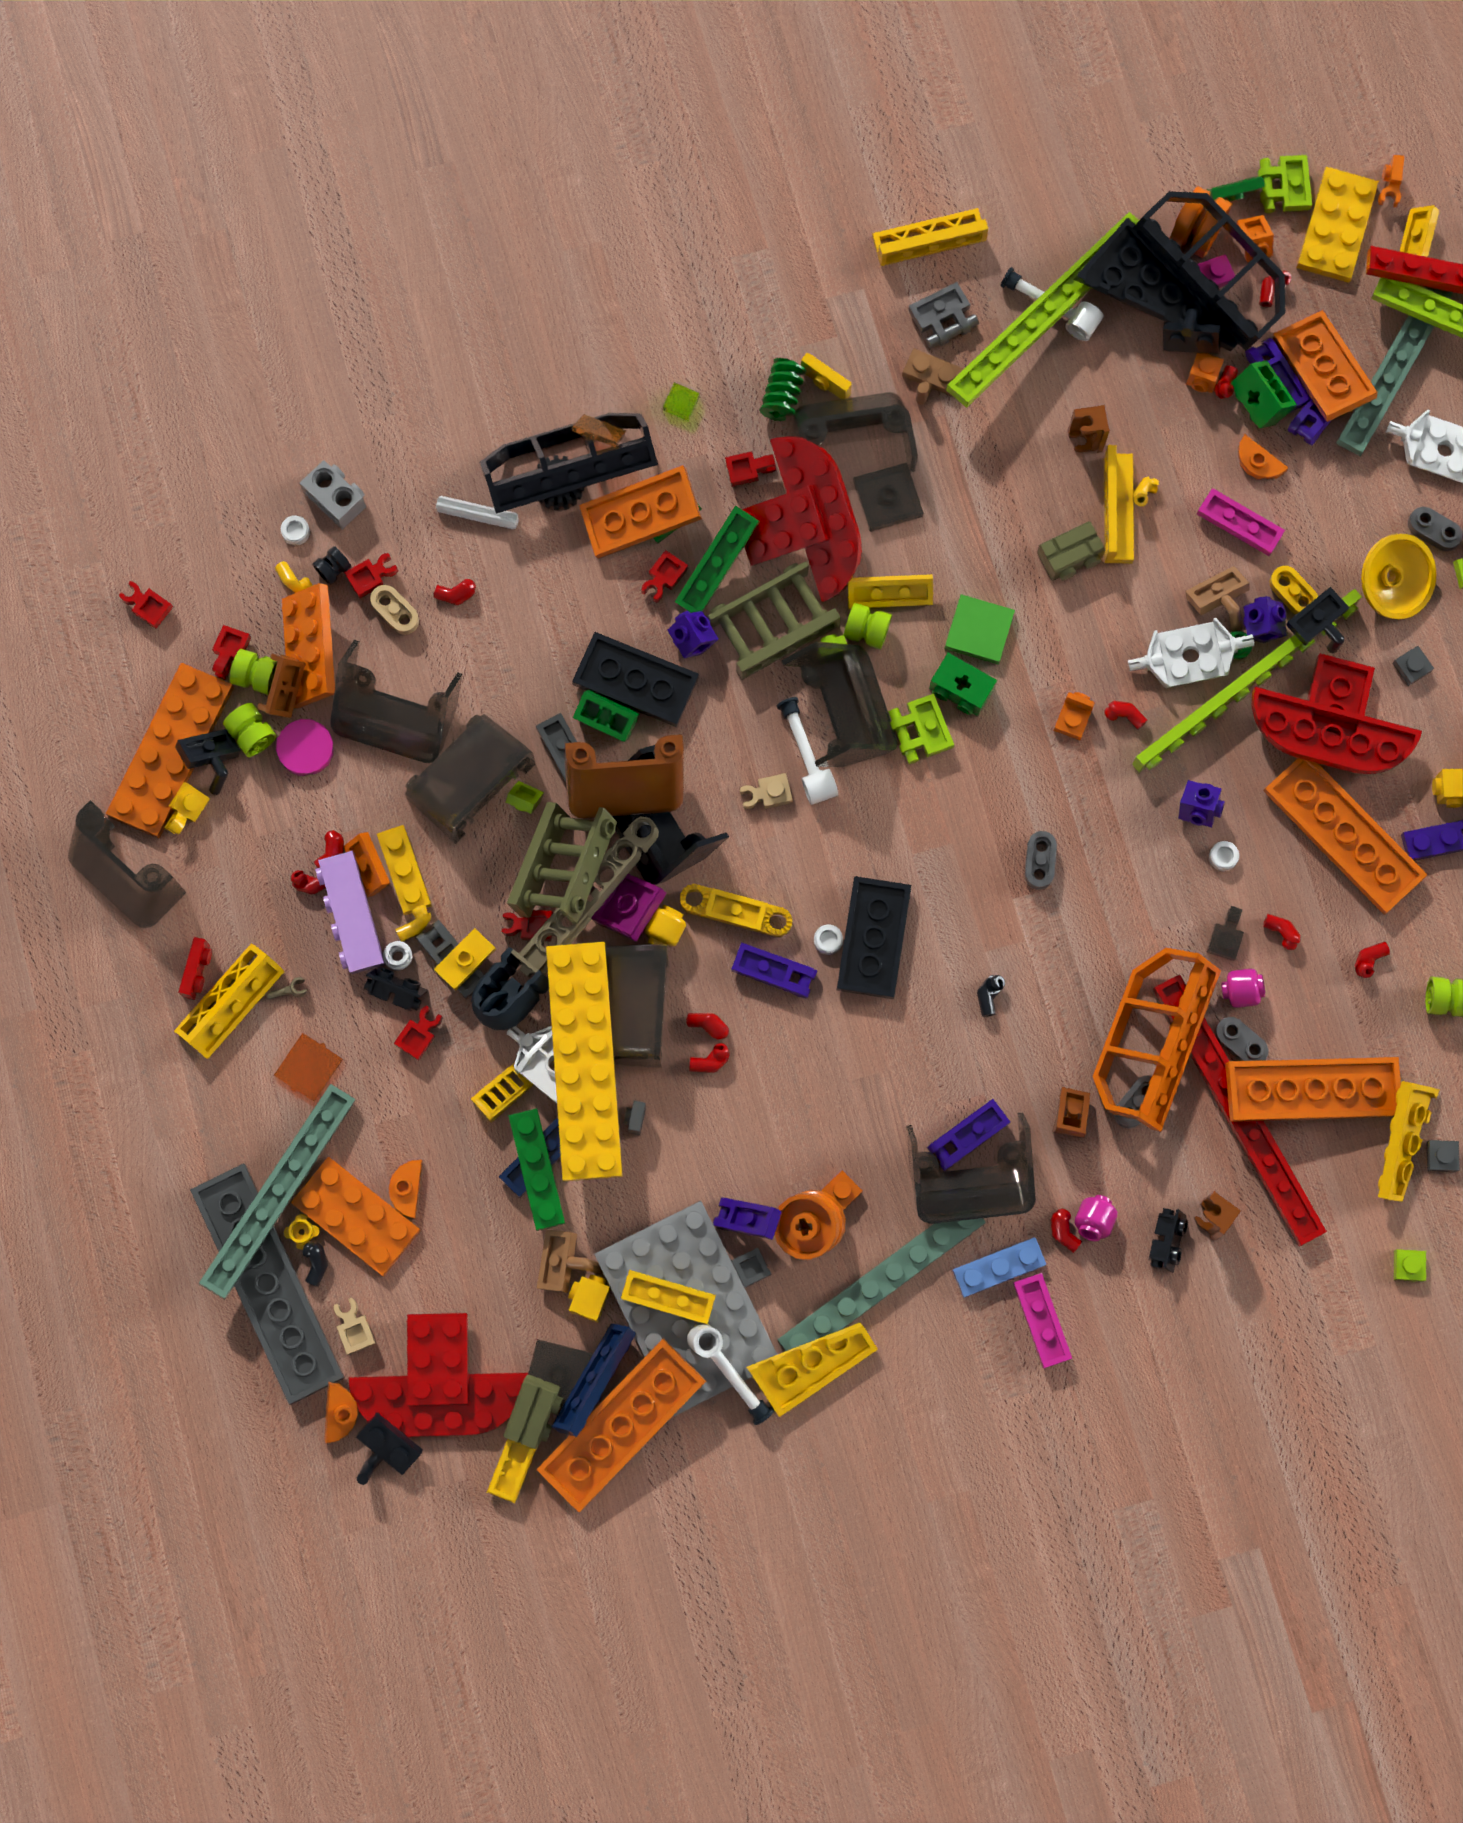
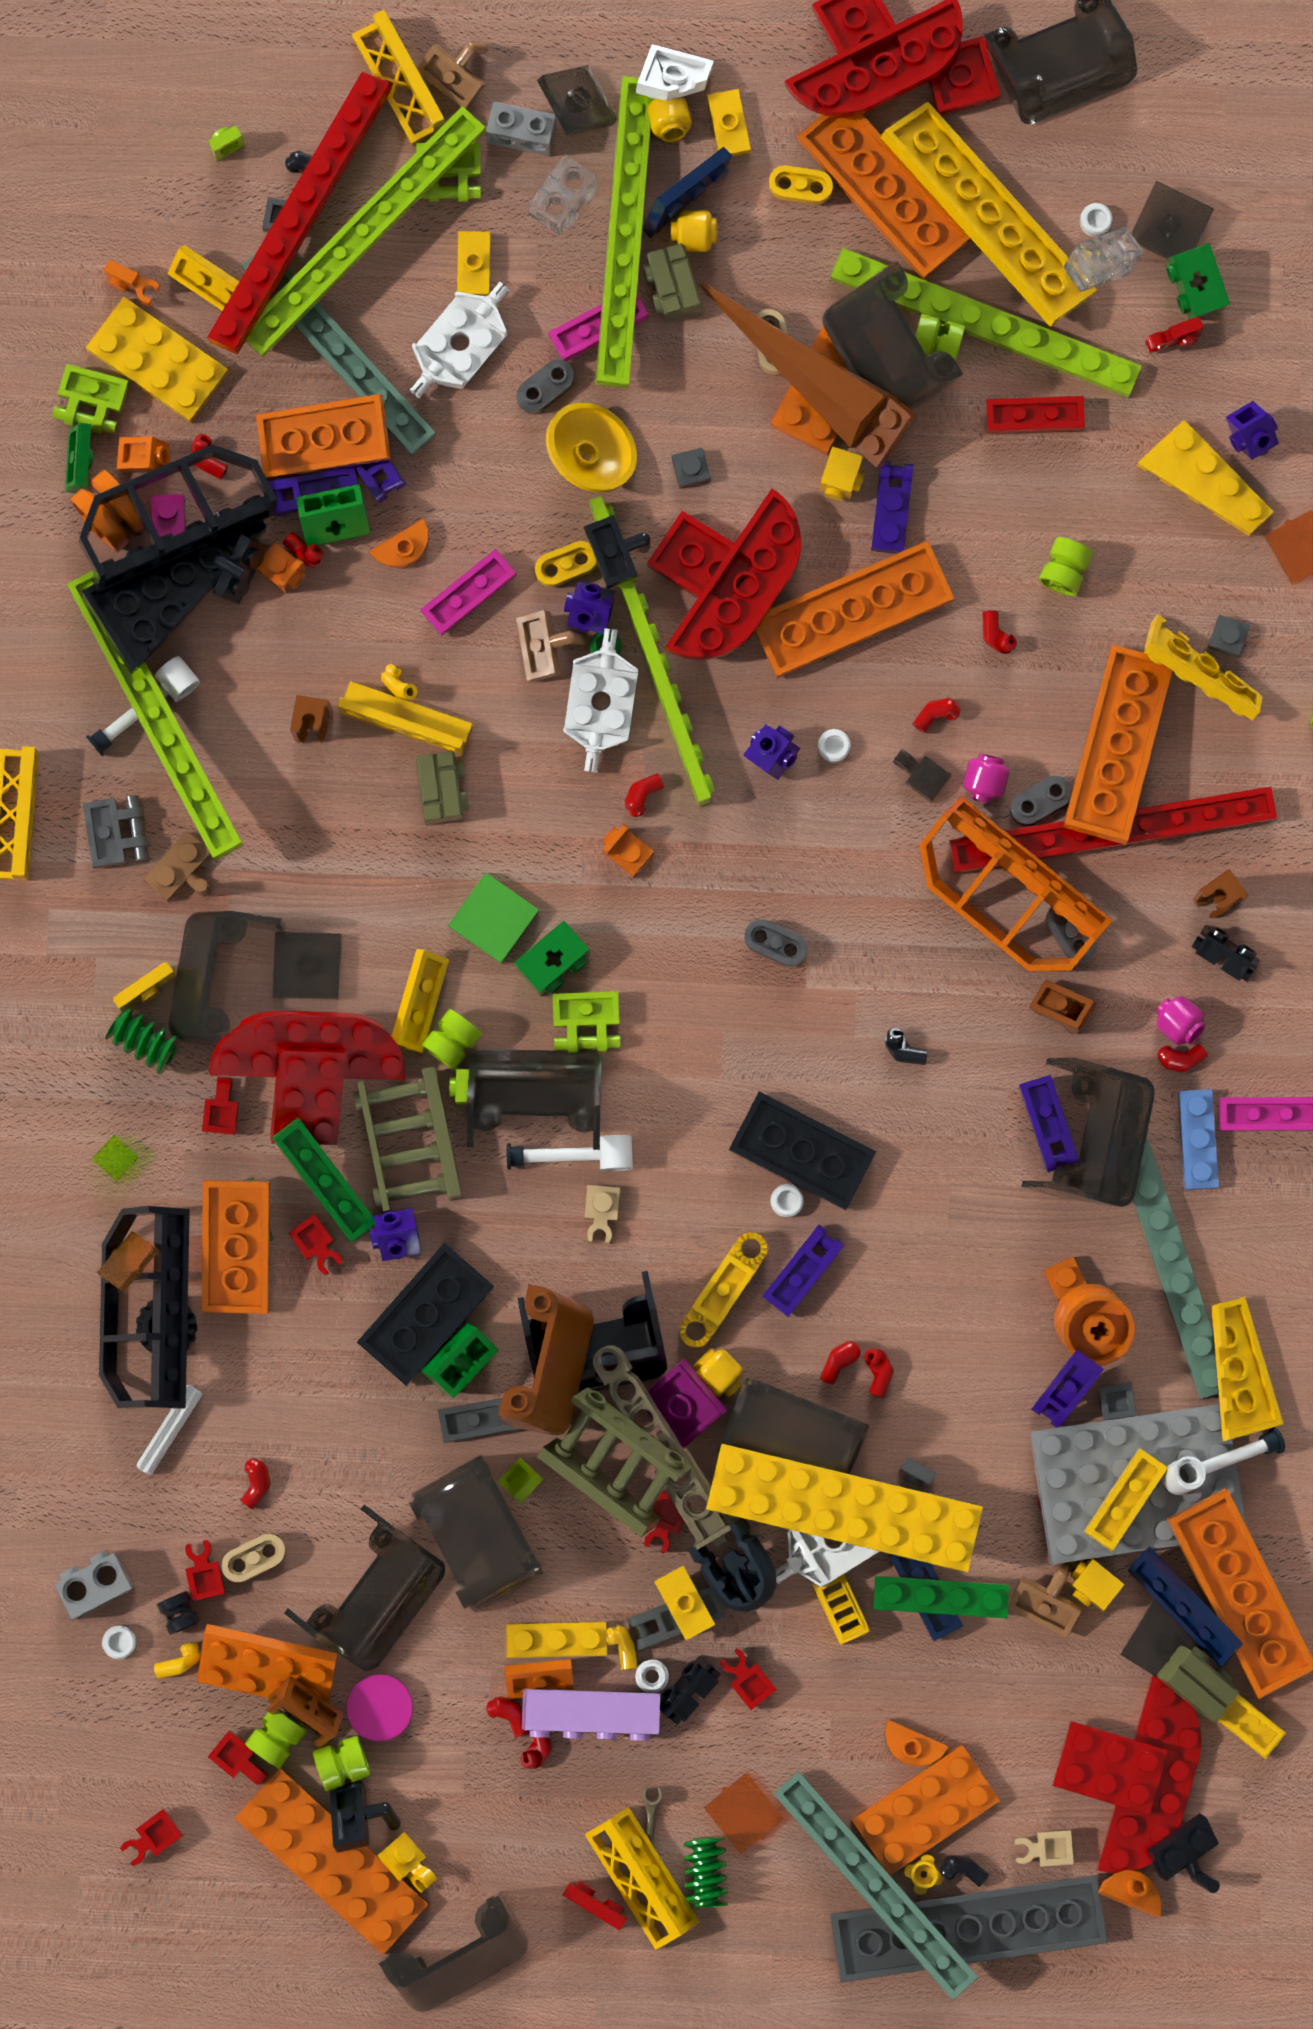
camera: 70 degrees left, 5 degrees up
none -> green piece [684,1837,728,1907]

